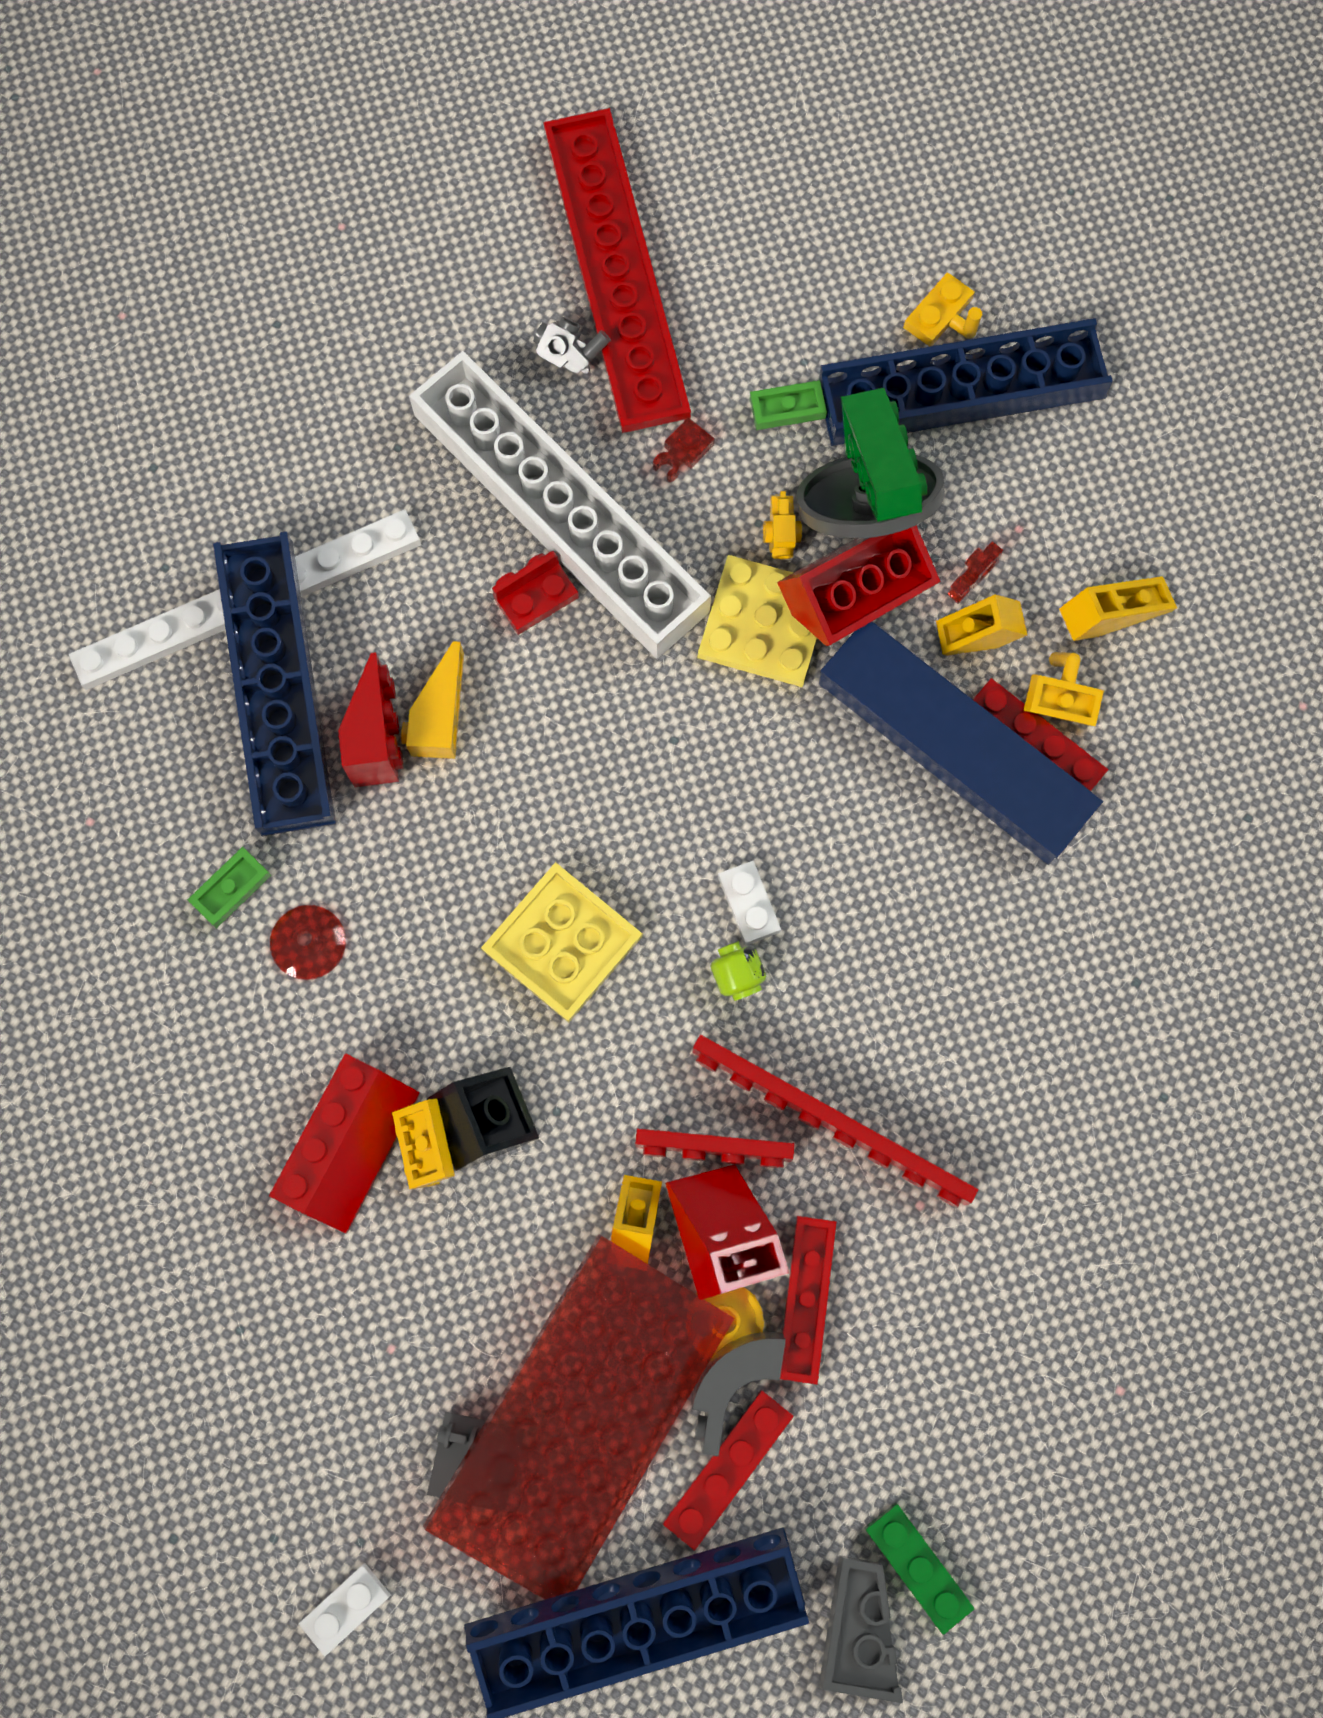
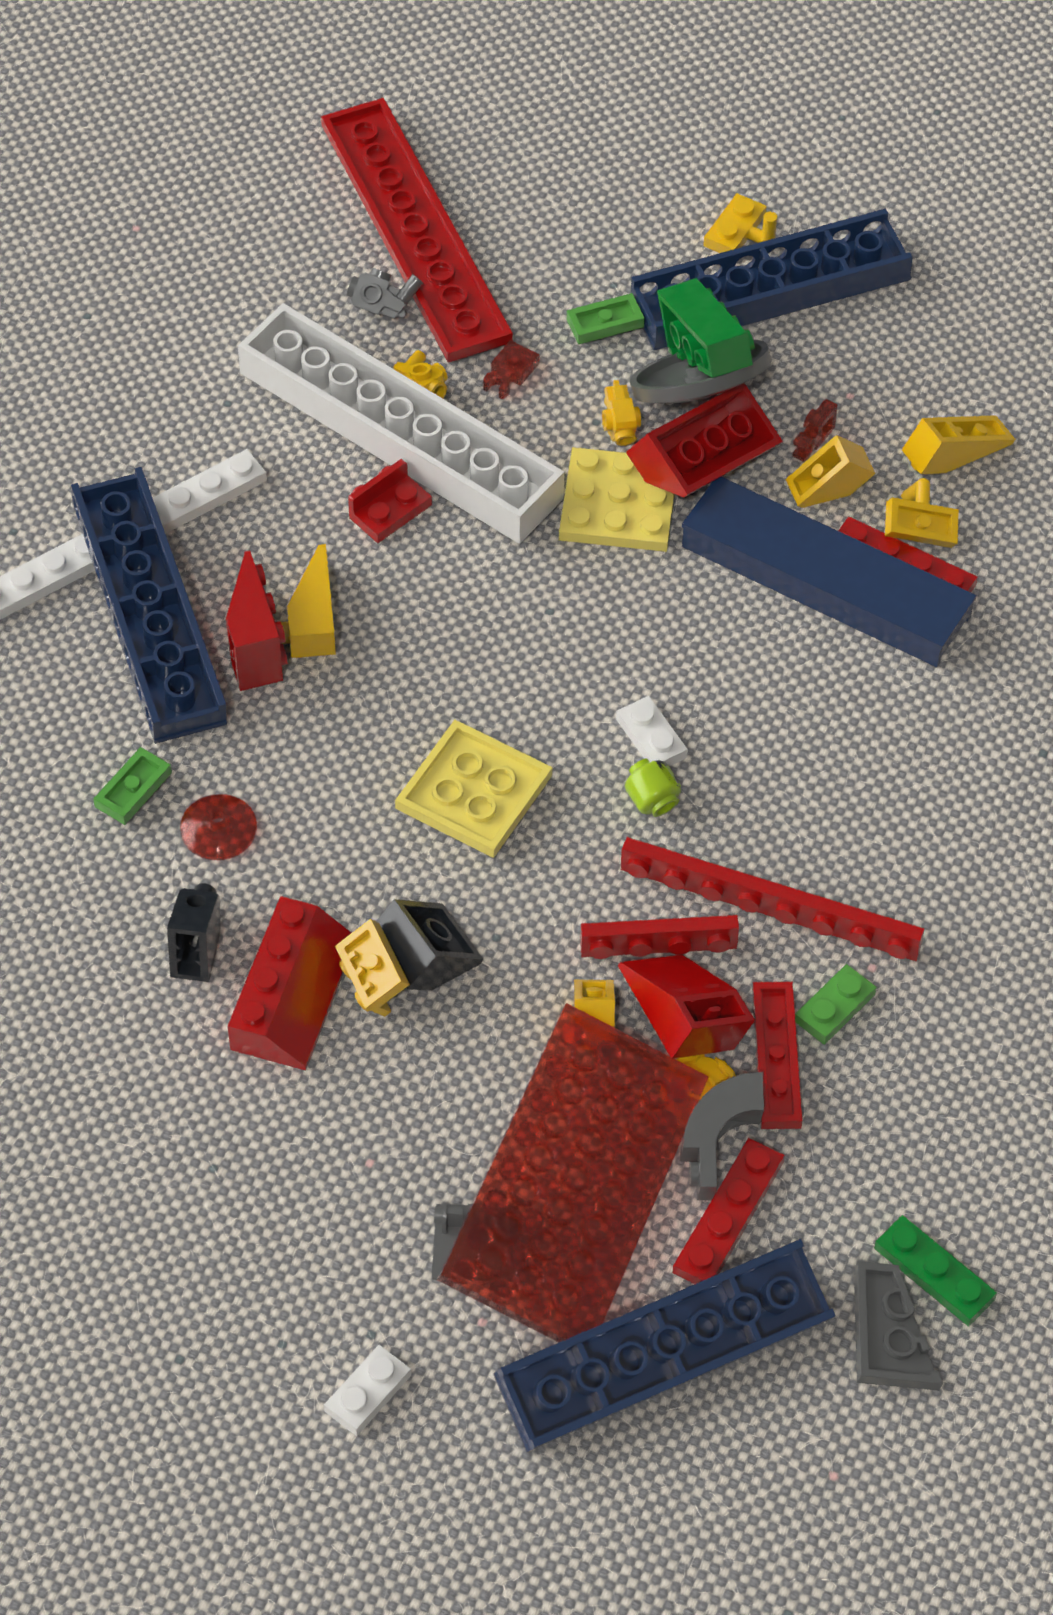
camera: 10 degrees left, 20 degrees down
none -> black torso [167,883,221,982]
none -> yellow piece [393,350,448,399]
none -> bright green plate [795,964,877,1045]

